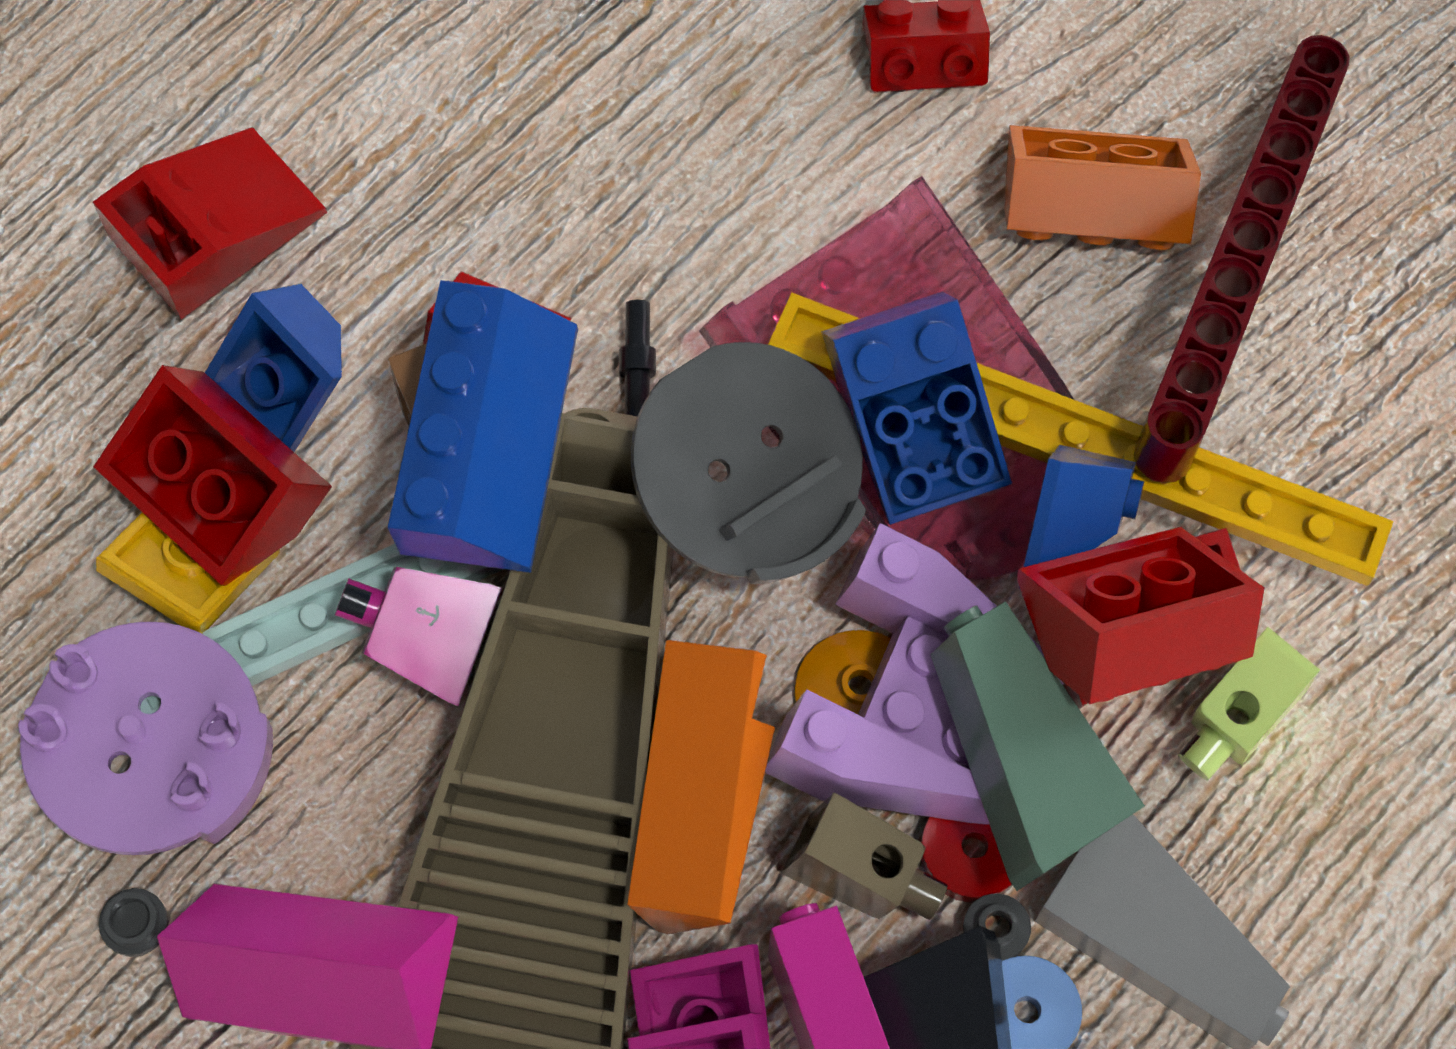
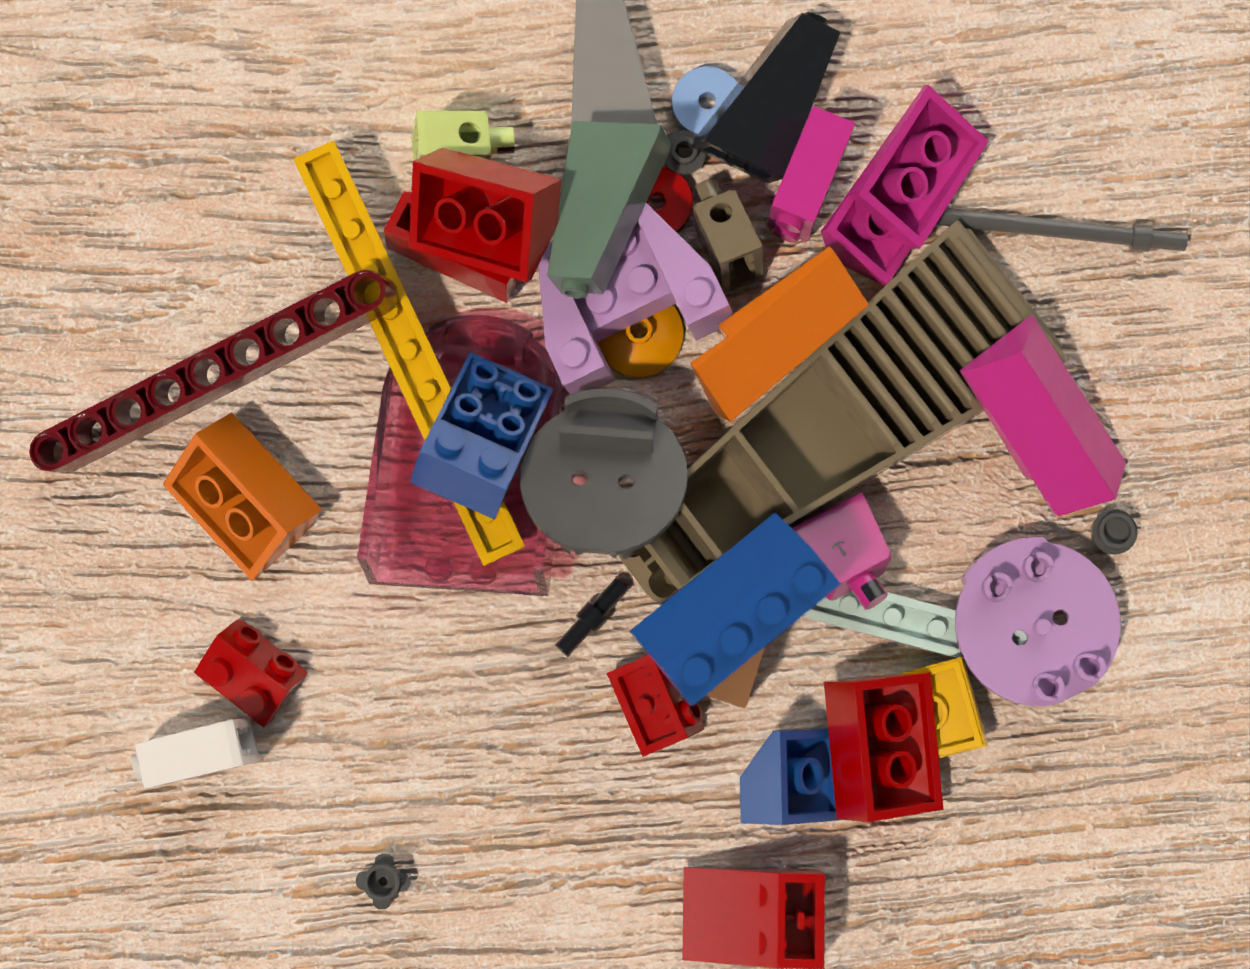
camera: 130 degrees left, 15 degrees up
blue slope [1019,445,1144,589] -> none

